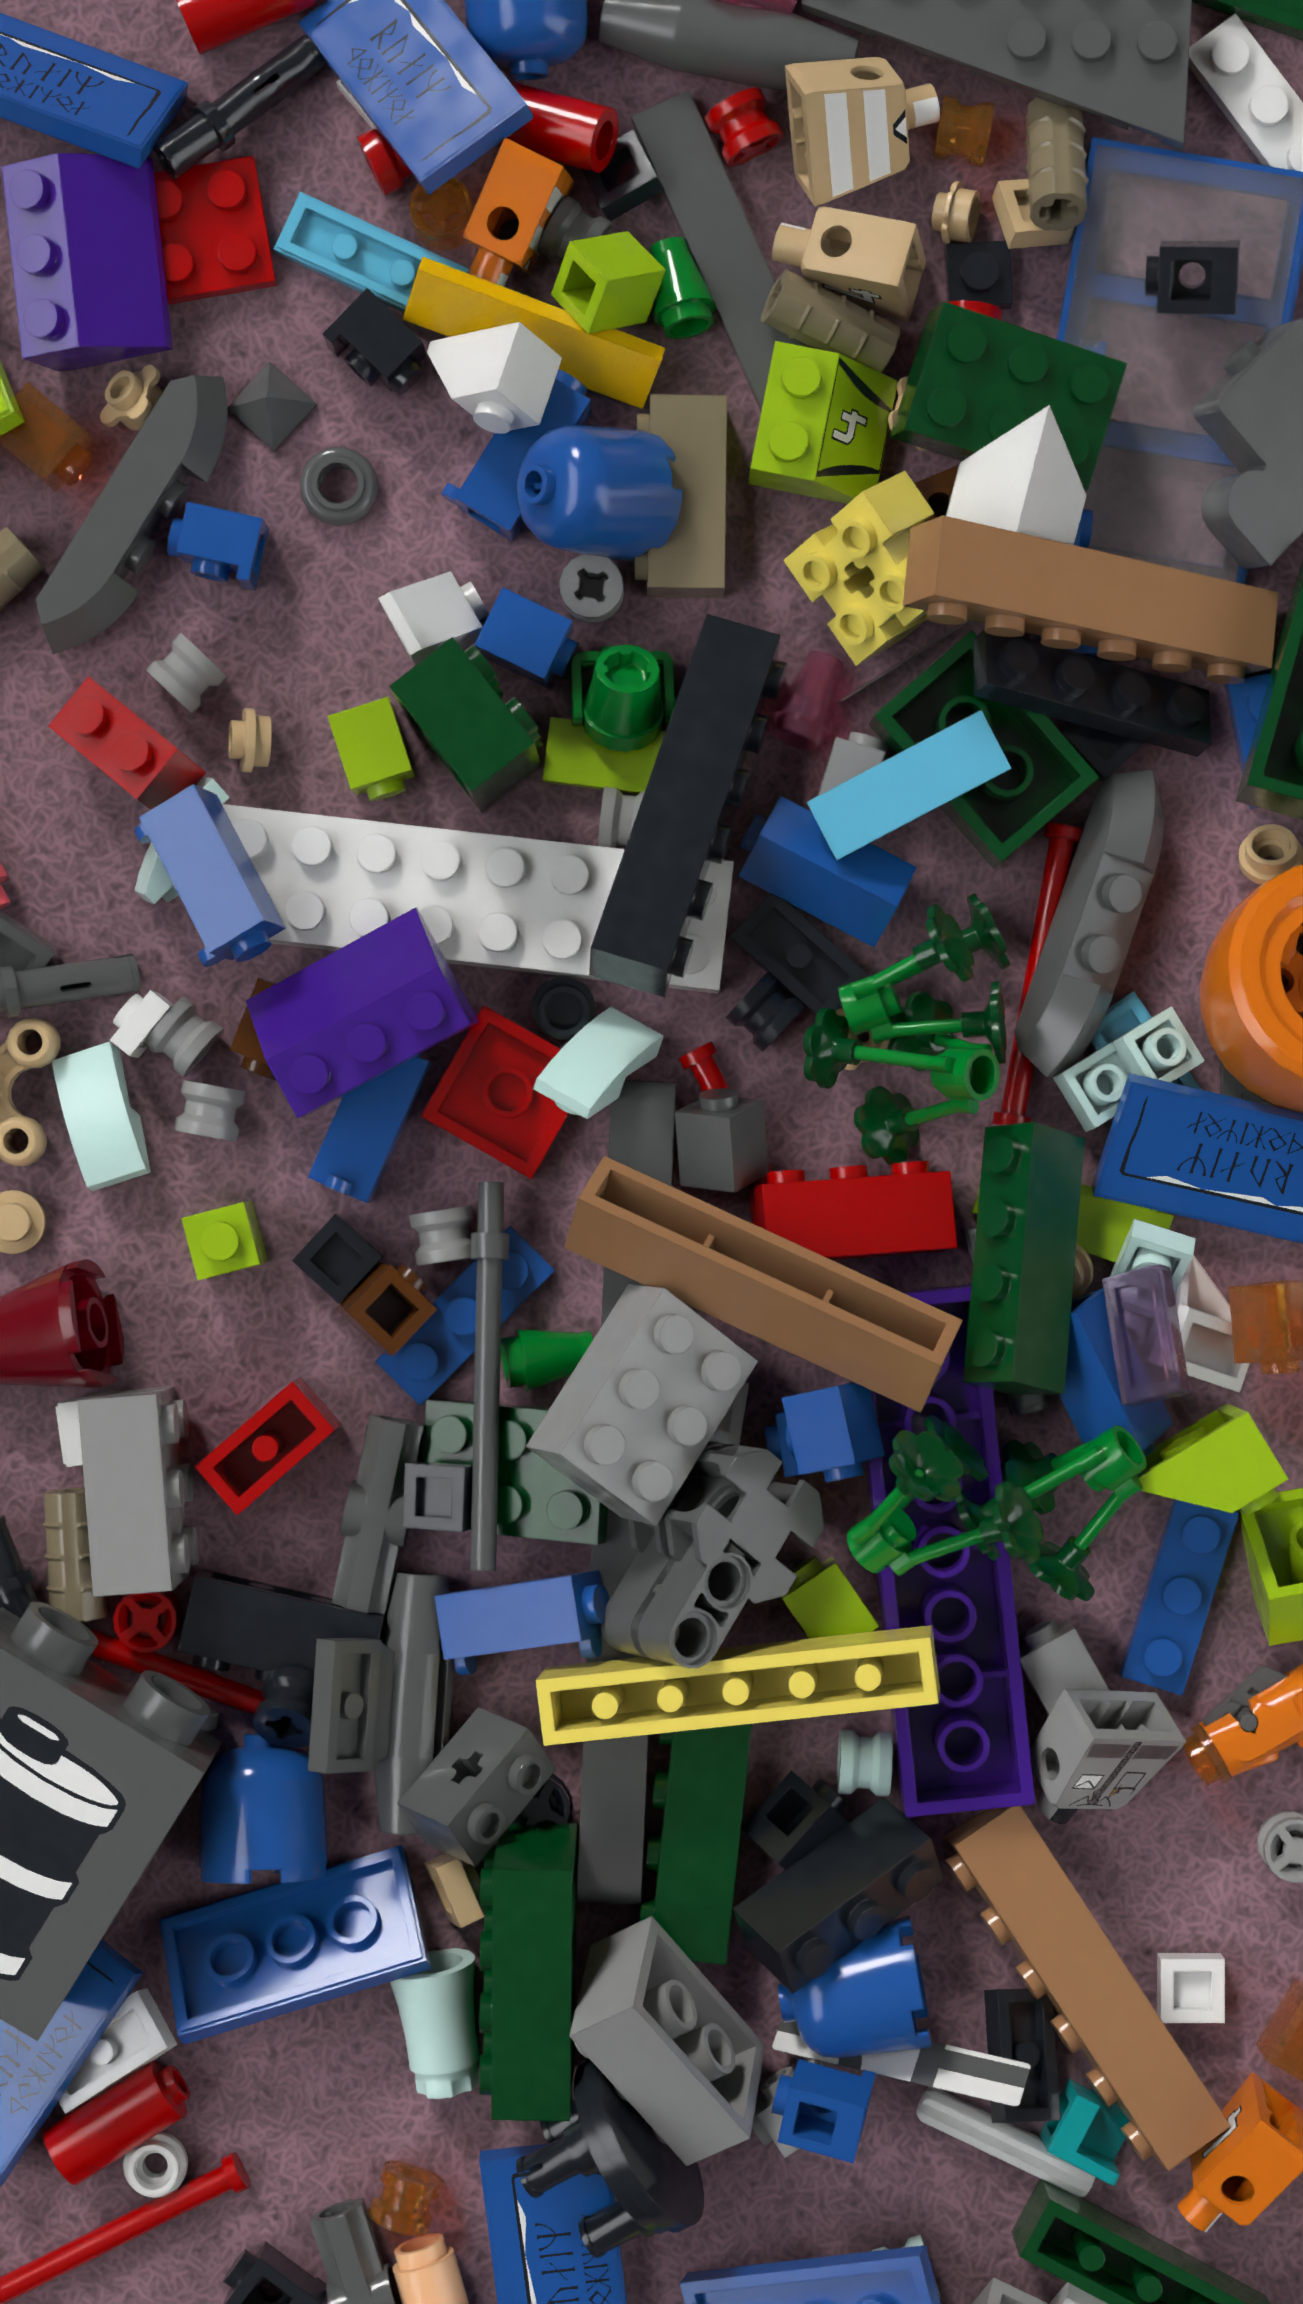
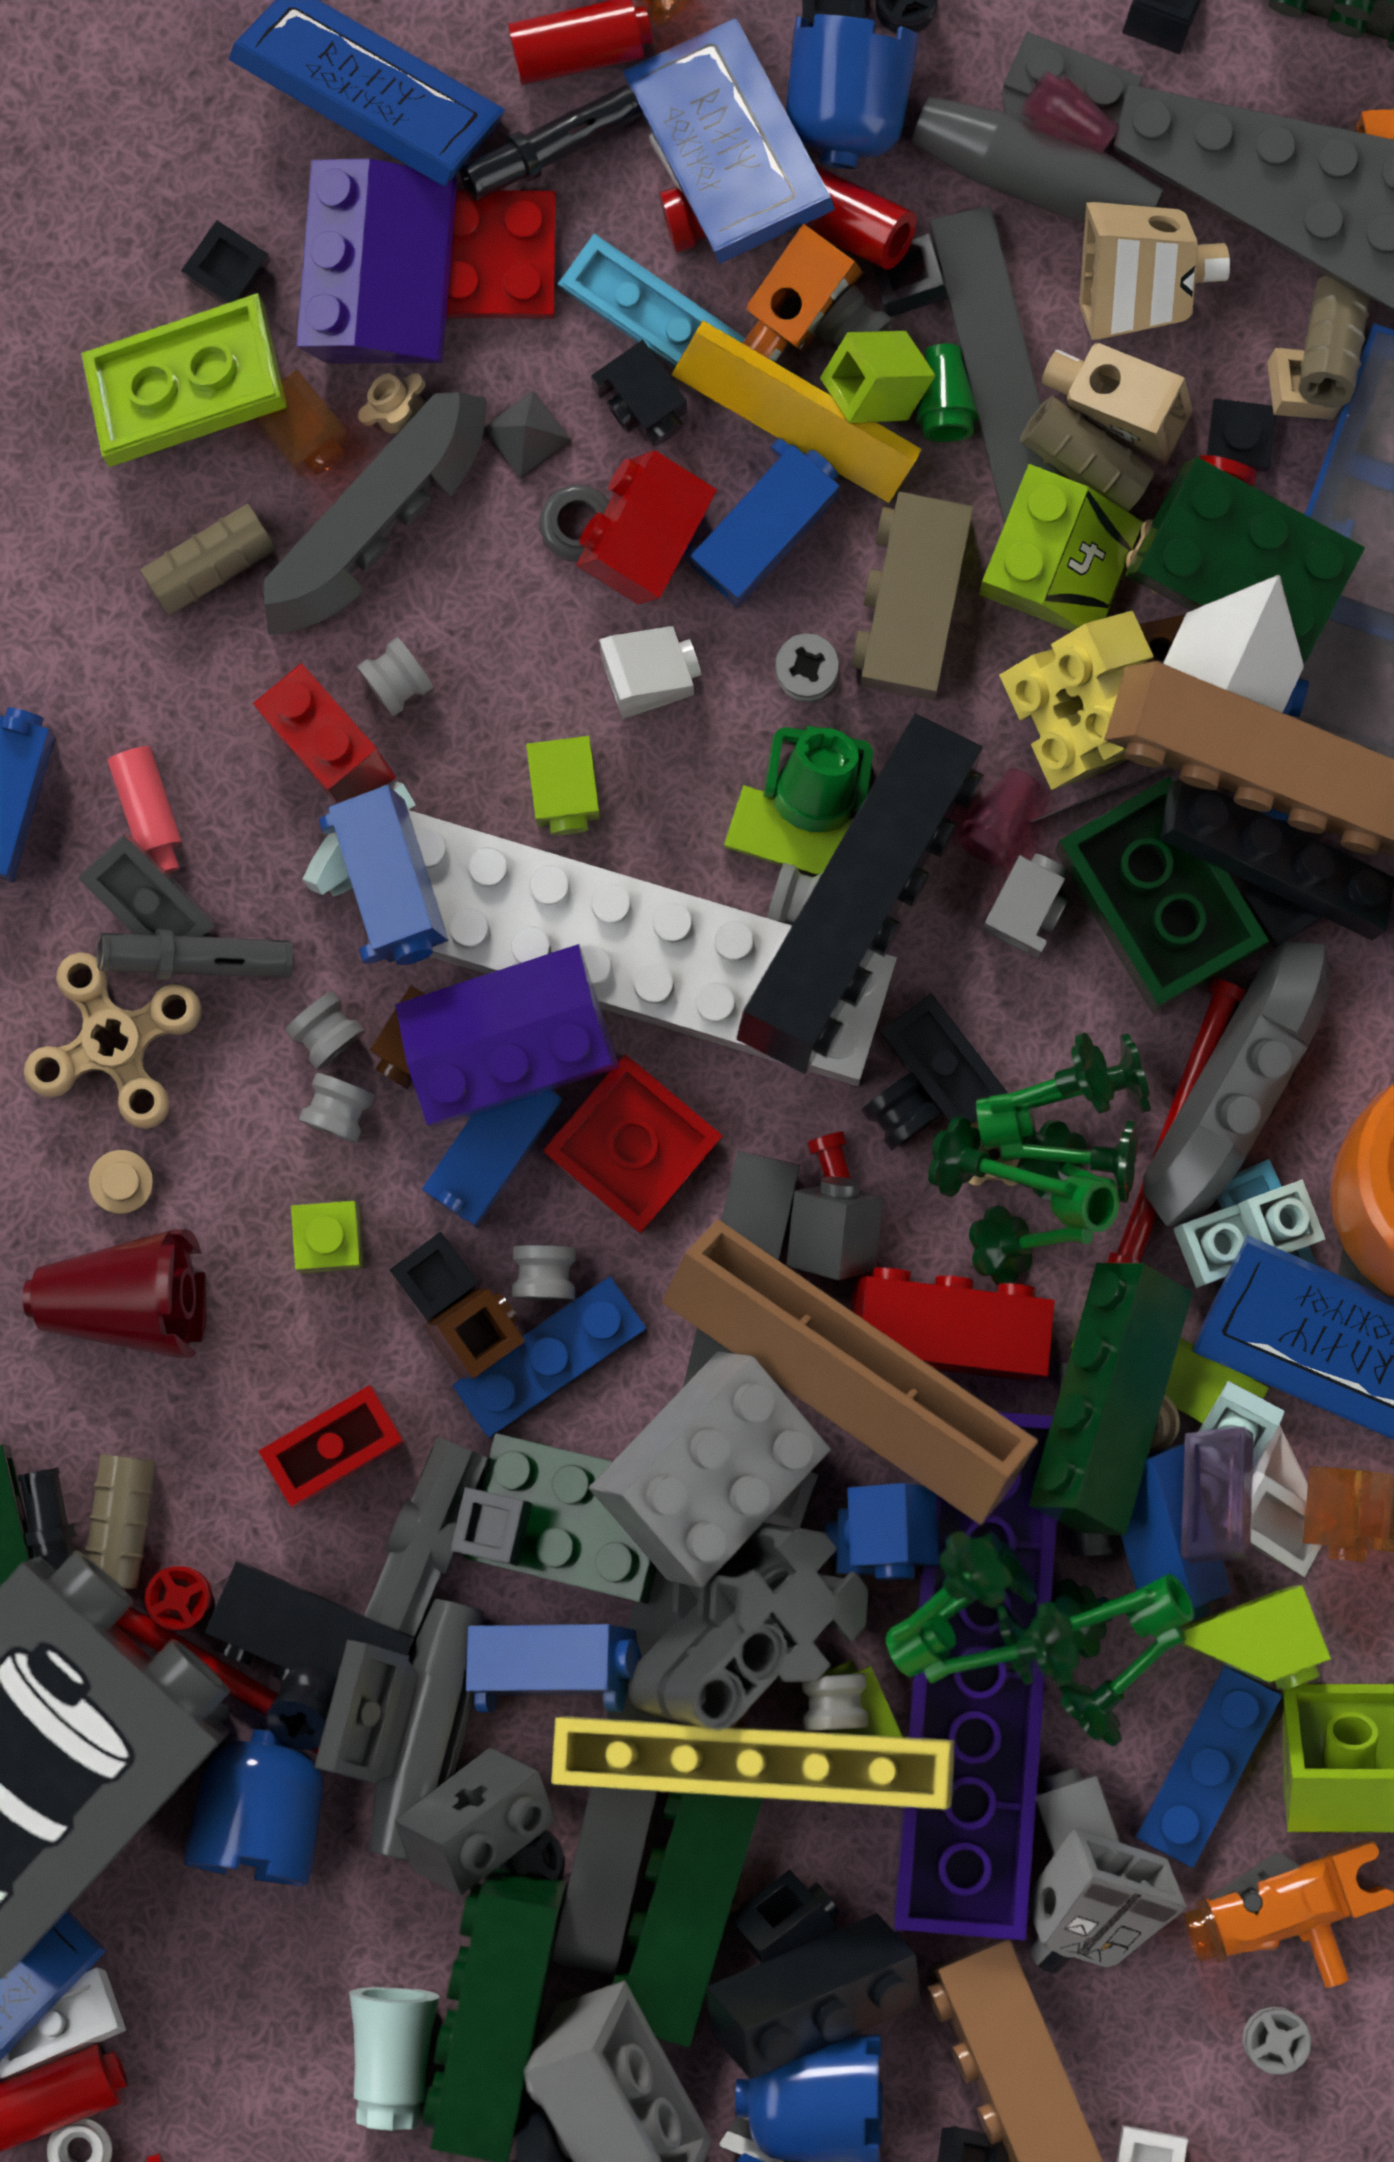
camera: 15 degrees right, 5 degrees down
light aqua slope [52,1041,151,1191] -> none
white tile [55,1397,85,1467] -> none
light grey brick [78,1386,199,1597] -> none
white plate [110,990,173,1058] -> none
blue tile [159,1845,432,2045] -> none
blue brick [167,502,269,591] -> none
tan plate [228,708,272,773] -> none
dark green brick [389,637,543,813] -> none
clear orange wheel [408,177,473,251] -> none
tan plate [424,1853,484,1928] -> none
white slope [427,322,562,434] -> none
dark grey bar [470,1181,510,1571] -> none
blue brick [474,587,579,688] -> none
green cone [501,1329,593,1392] -> none
blue cylinder [516,425,683,561] -> none
black plate [532,975,595,1040] -> none
light aqua slope [534,1007,664,1119] -> none
red wheel [705,87,784,167] -> none
blue brick [739,796,917,948] -> none
medium azure tile [807,710,1011,860] -> none
light aqua wheel [837,1729,893,1797] -> none
clear orange wheel [932,94,995,168] -> none
tan plate [932,181,981,245] -> none
none -> red brick [576,450,717,605]
none -> light grey wheel [801,1674,869,1730]

